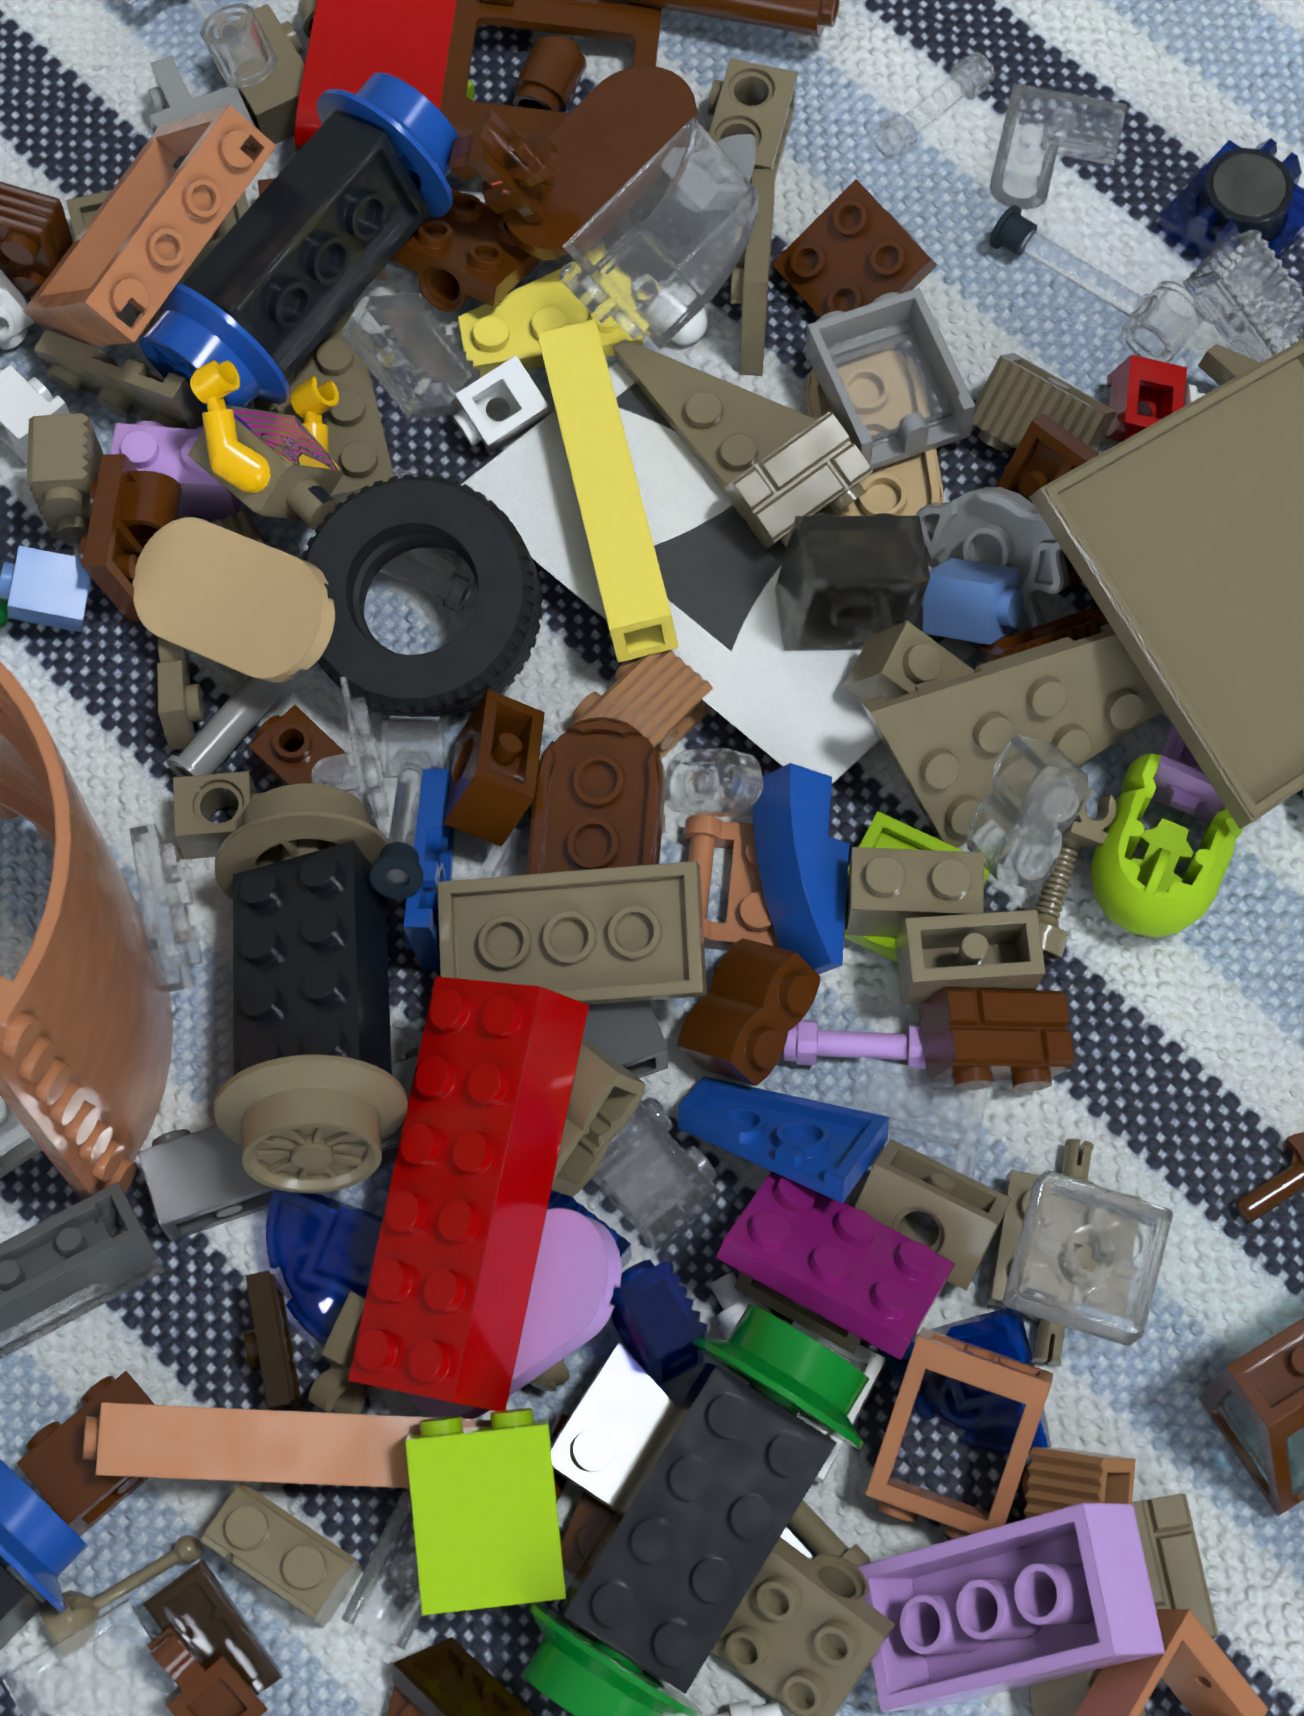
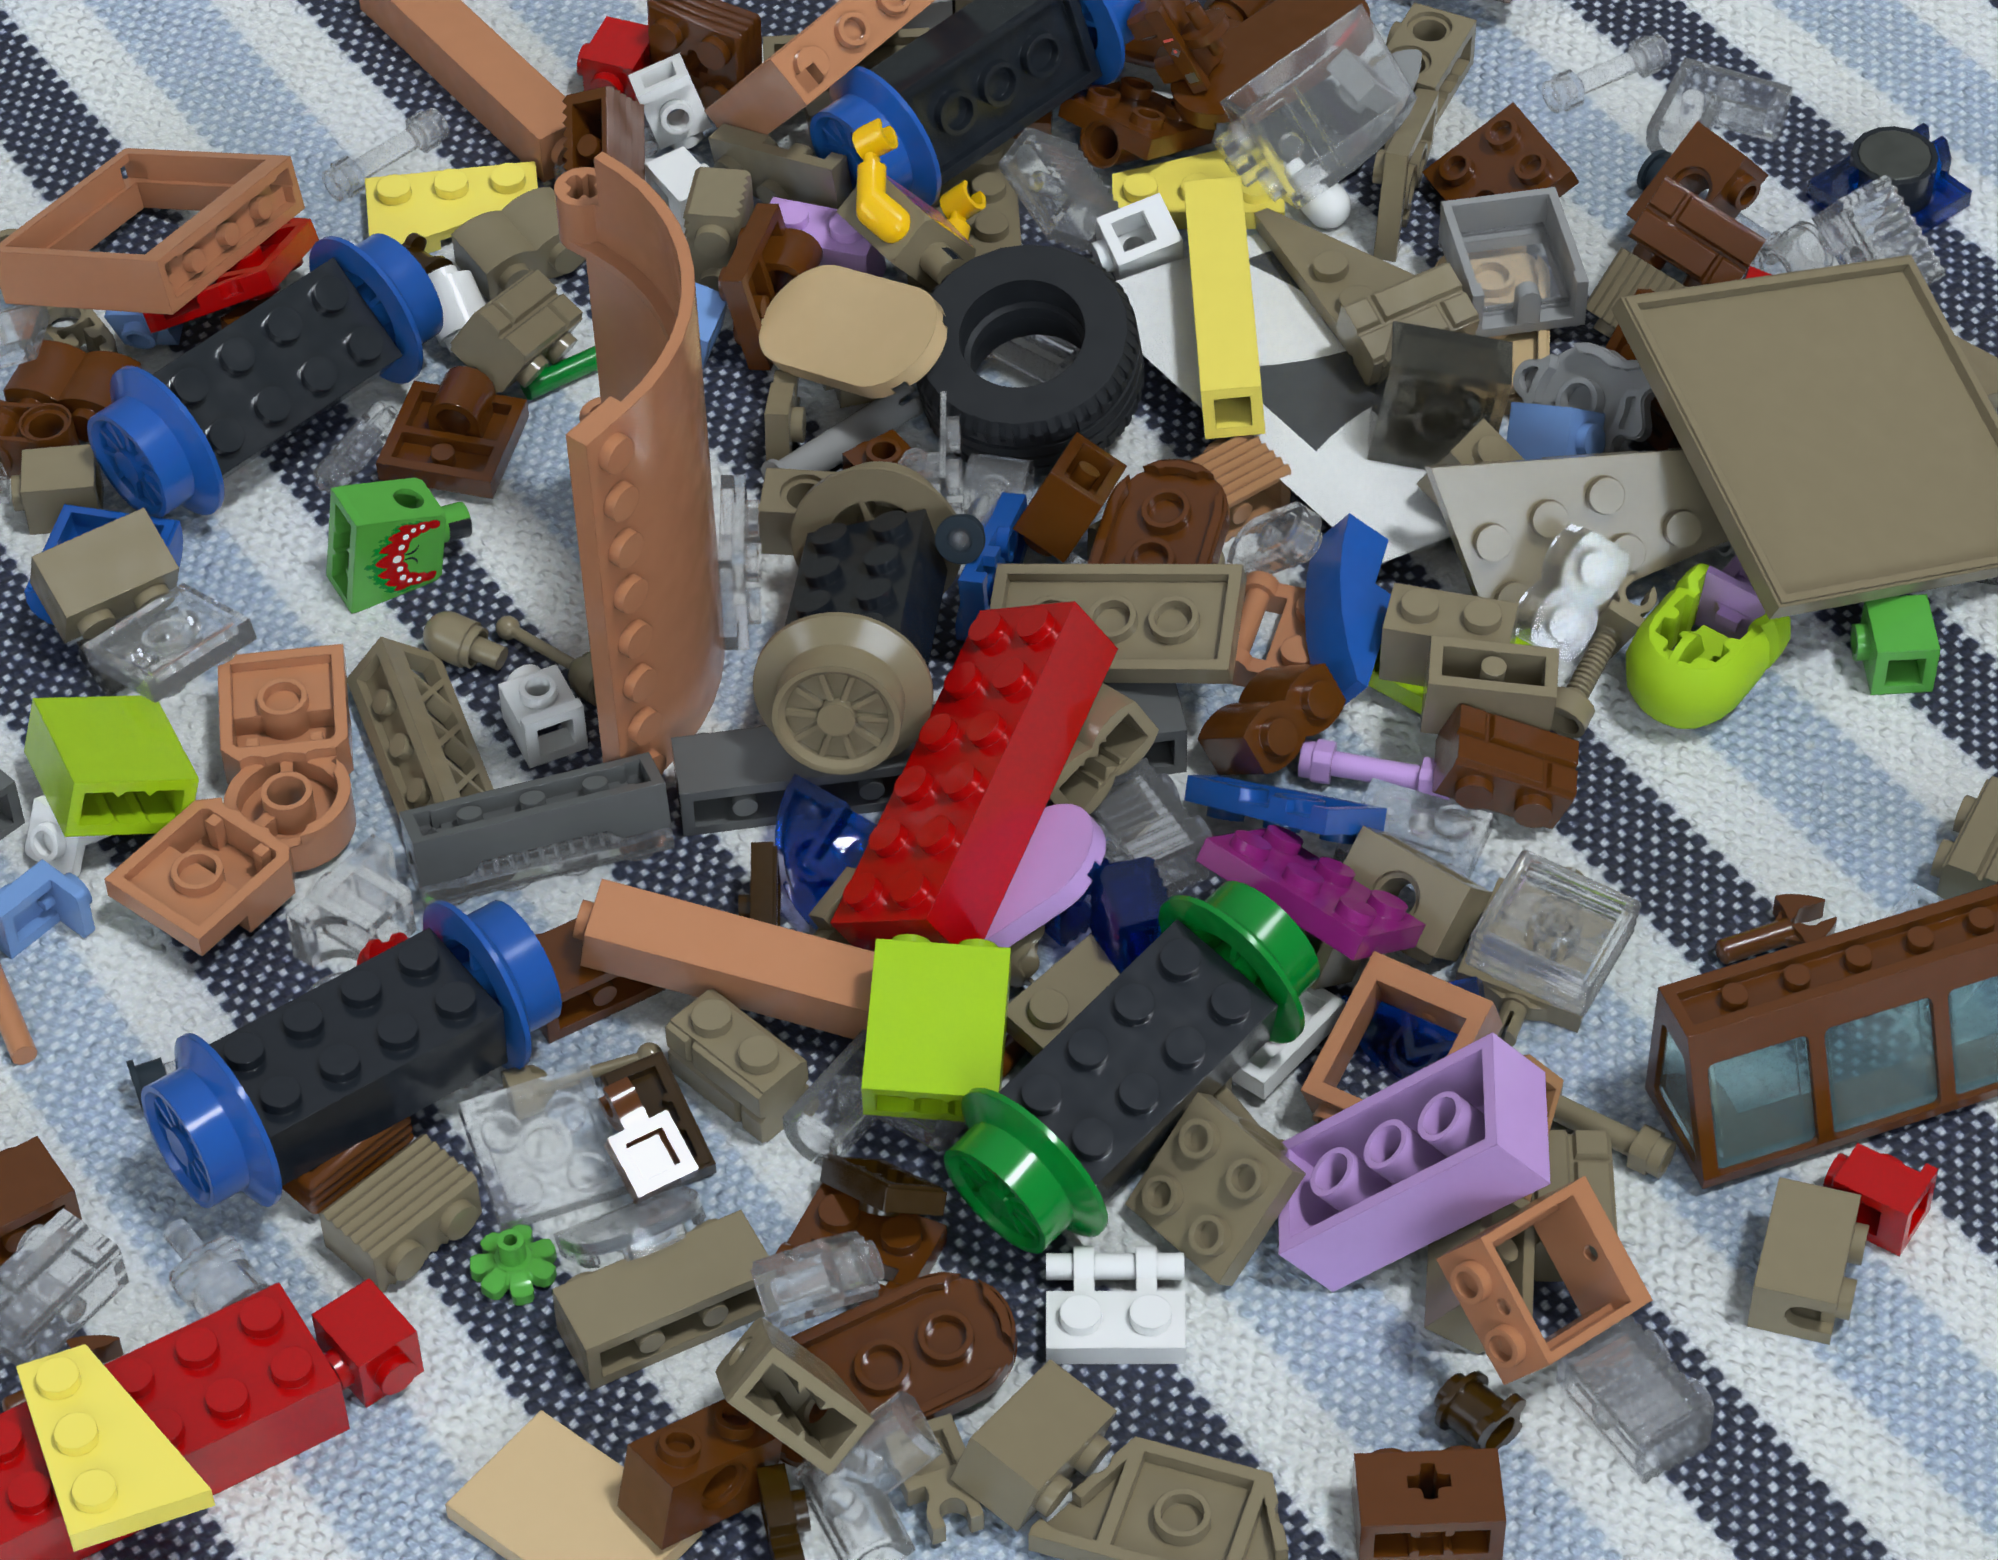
camera: 10 degrees right, 20 degrees down
none -> dark tan bar [1553,1085,1676,1178]
none -> reddish brown brick [1626,121,1768,222]
none -> reddish brown brick [1628,176,1766,287]

